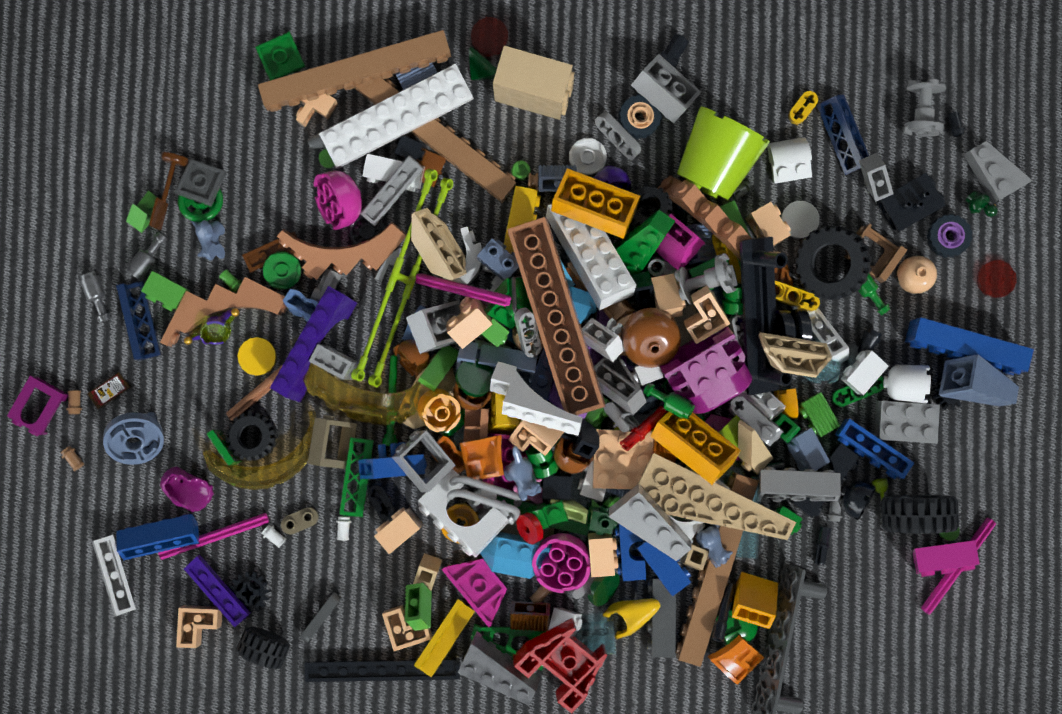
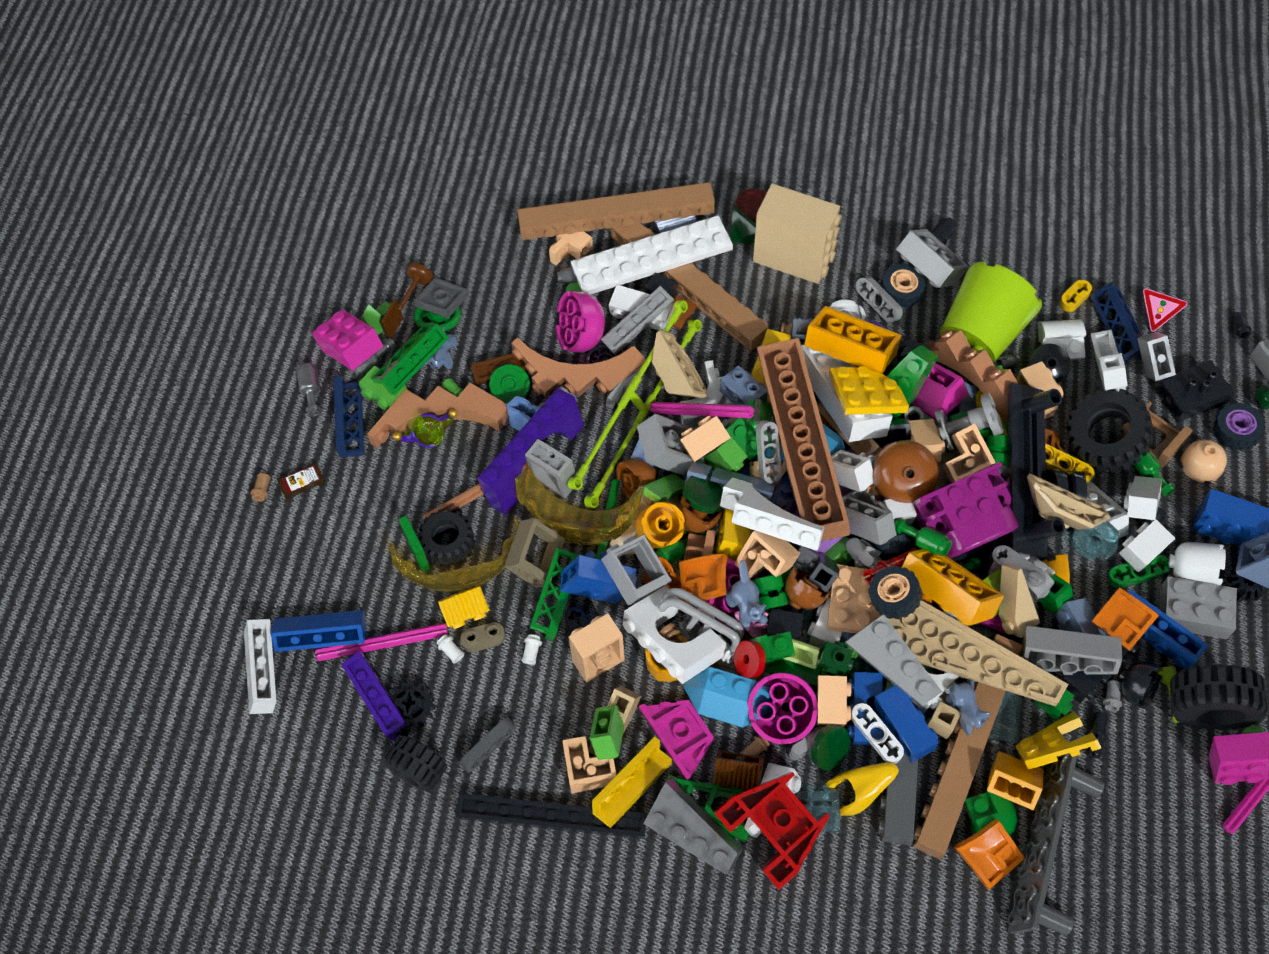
camera: 10 degrees right, 25 degrees down
magenta panel [7,376,68,436] -> none
medium nougat pin [61,446,85,472] -> none
sand blue piece [103,412,164,465] -> none
magenta piece [160,466,214,512] -> none
light nougat brick [176,605,222,648] -> none
yellow tile [237,337,277,376] -> none
green plate [255,32,306,81] -> none
bright green tile [511,161,530,181] -> none
black piece [712,583,736,642] -> none
white tile [781,201,819,239] -> none
bright green brick [798,392,841,437] -> none
light grey piece [904,79,946,137] -> none
none -> dark pink brick [311,309,384,371]
none -> green fence [371,323,449,395]
none -> yellow brick [438,585,490,629]
none -> medium nougat bush [659,623,680,642]
none -> yellow plate [828,366,909,415]
none -> white beam [851,703,904,764]
none -> black wheel [868,566,922,619]
none -> yellow wing [1015,711,1101,770]
none -> black dish [1029,344,1071,383]
none -> white arch [1091,330,1127,391]
none -> orange plate [1091,588,1159,651]
none -> white brick [1124,476,1162,520]
none -> piece [1143,289,1187,332]

